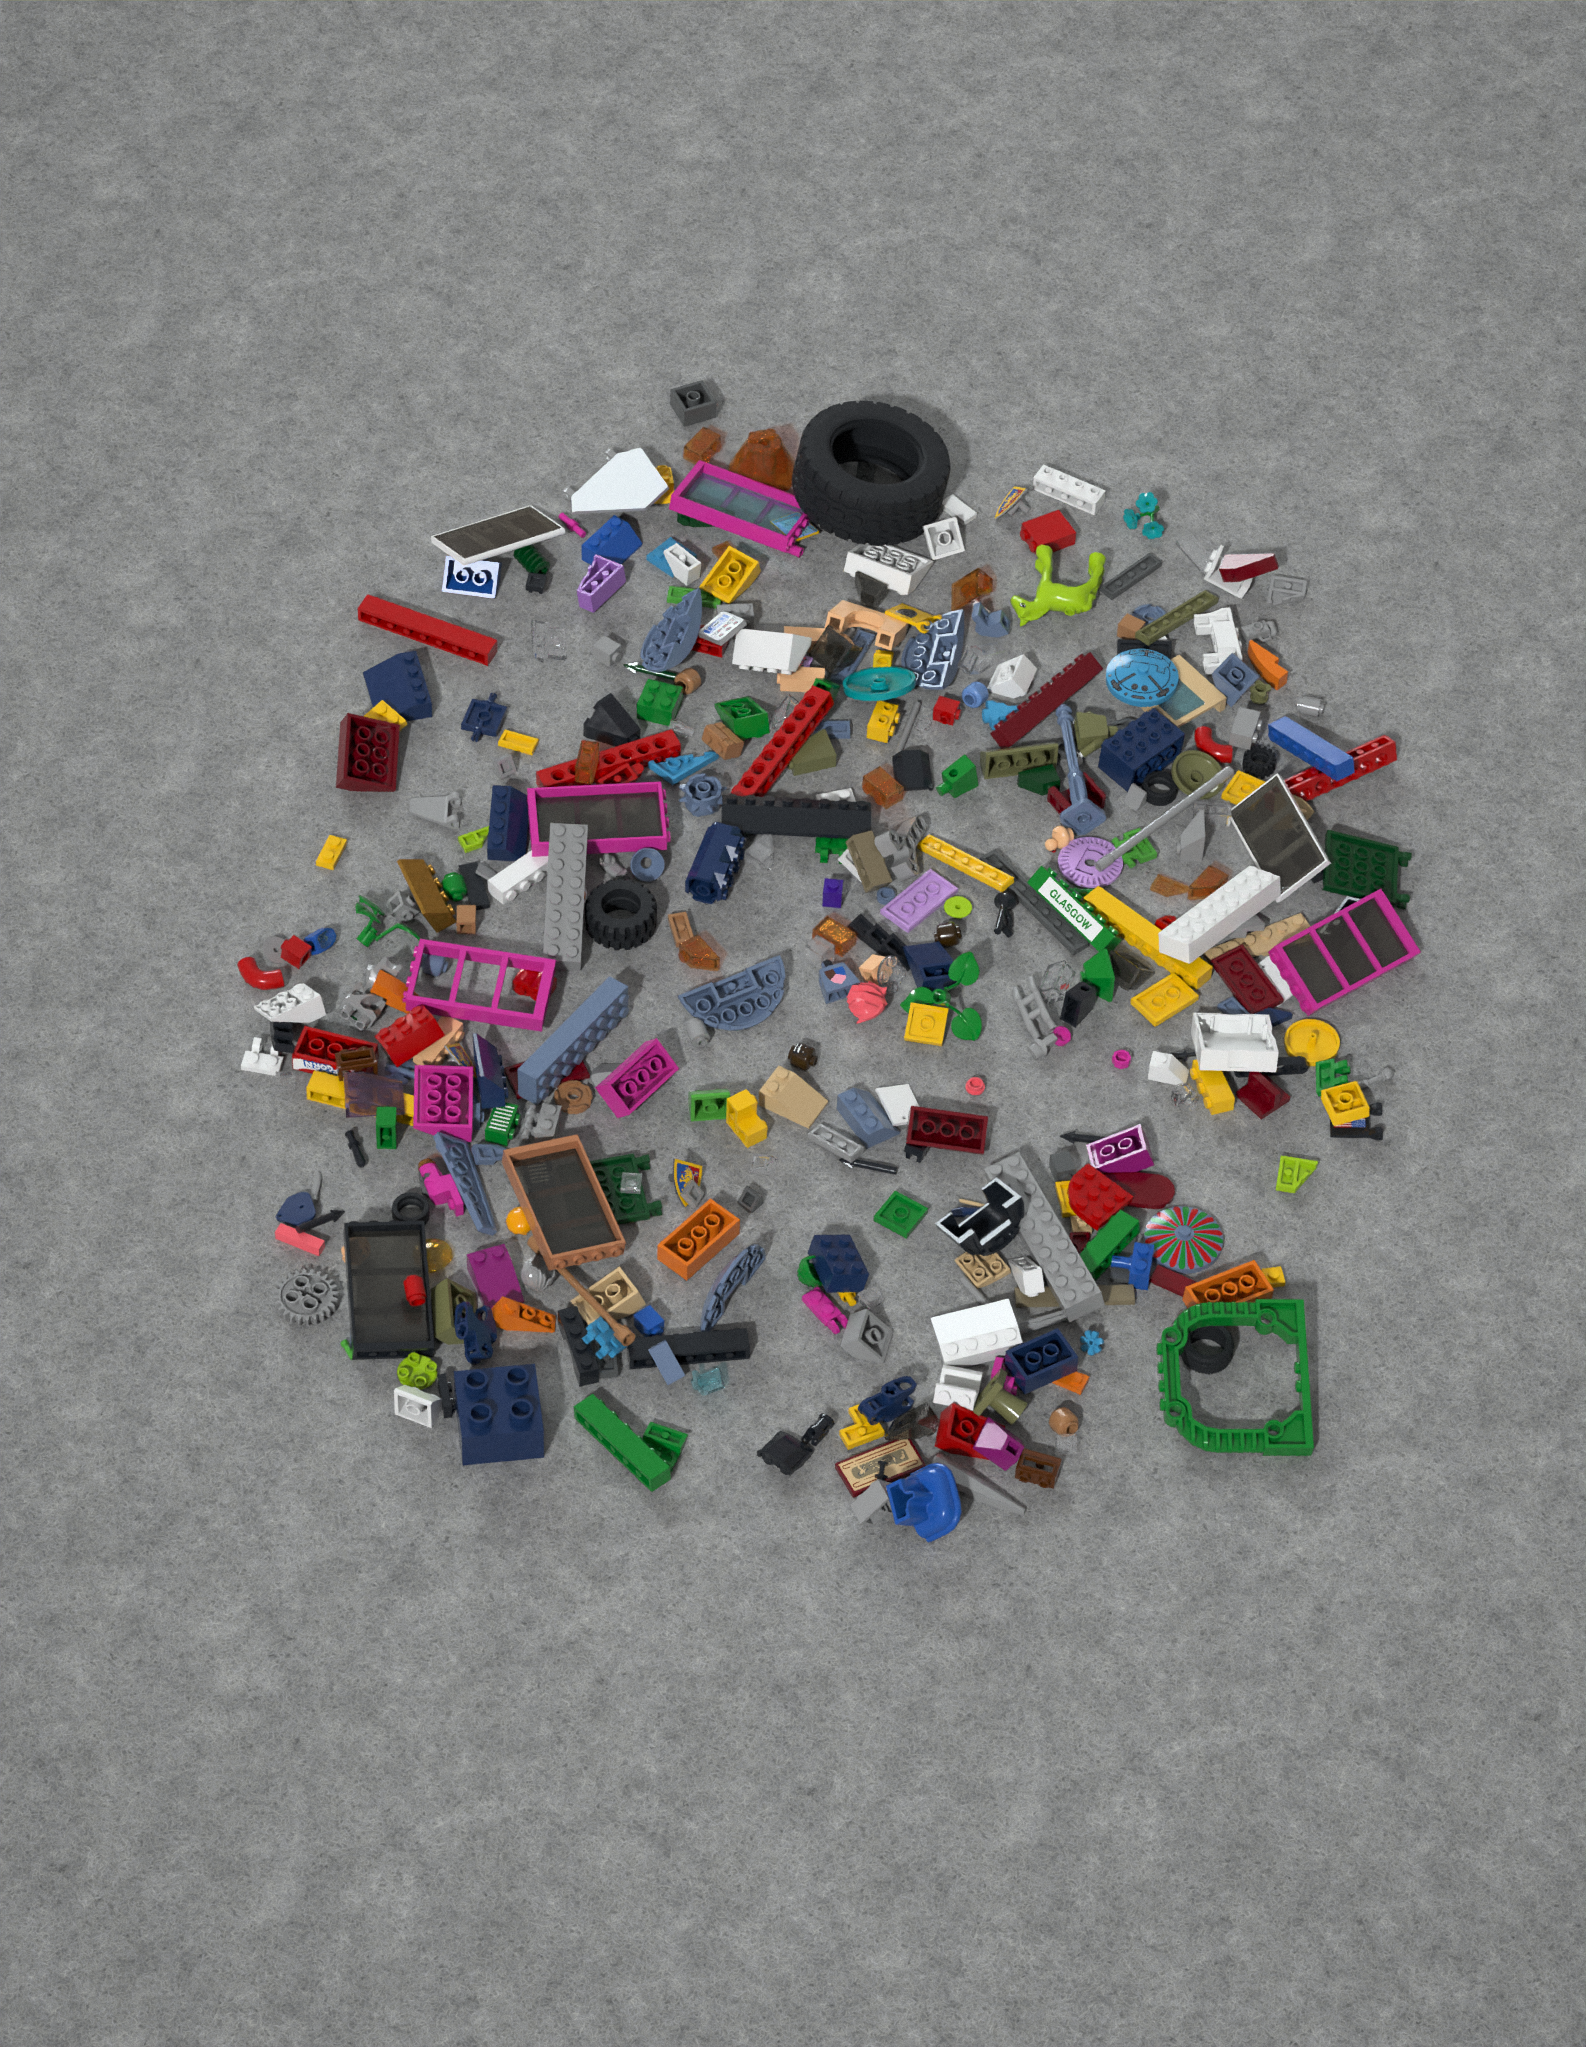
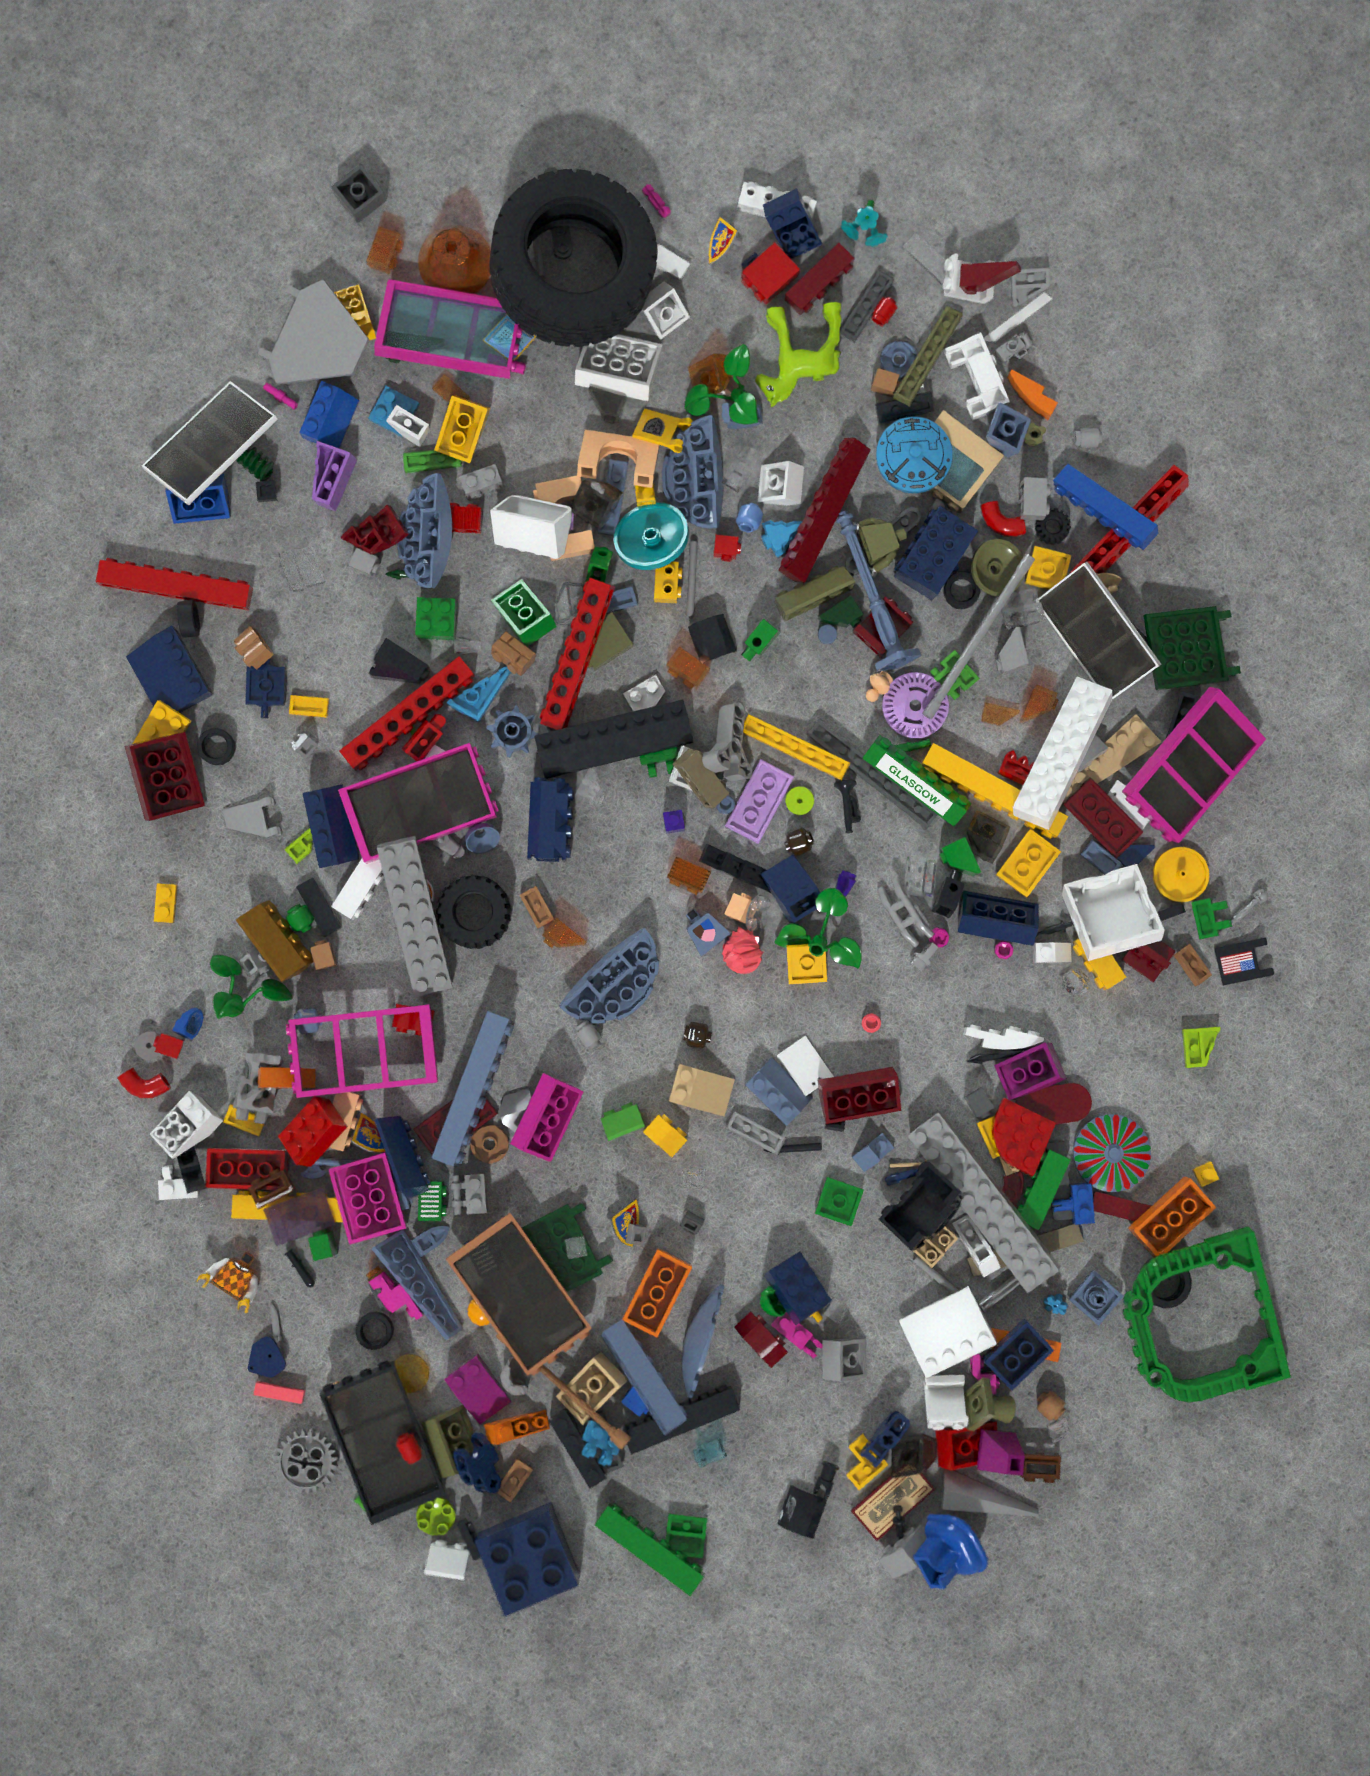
camera: 15 degrees left, 35 degrees up
black piece [296,1210,345,1234] -> none
light grey piece [475,863,496,880] -> none
clear orange brick [575,740,600,784] -> none
sand blue tile [648,1340,685,1385] -> none
medium nougat head [674,668,701,695] -> none
tile [698,611,747,646] -> none
light grey slope [1124,783,1147,811] -> none
yellow brick [1321,1081,1370,1126] -> none
none -> black tyre [177,600,200,638]
none -> torso [196,1252,258,1313]
none -> black tyre [197,728,236,765]
none -> yellow tile [223,1104,265,1136]
none -> medium nougat brick [234,626,274,669]
none -> dark red slope [340,504,409,554]
none -> medium nougat plate [496,1458,533,1503]
none -> sand blue brick [601,1320,687,1435]
none -> dark pink axle [642,184,671,218]
none -> green plant [684,344,758,425]
none -> dark red brick [734,1311,788,1368]
none -> dark blue slope [763,188,822,259]
none -> dark red brick [784,243,855,315]
none -> sand blue tile [818,625,837,645]
none -> dark purple cone [836,870,857,897]
none -> sand blue slope [852,1133,894,1172]
none -> red brick [871,297,897,326]
none -> dark blue slope [957,890,1039,946]
none -> white slope [963,1024,1044,1050]
none -> white sticker [984,292,1053,342]
none -> sand blue plate [1068,1270,1124,1326]
none -> medium nougat plate [1173,944,1212,987]

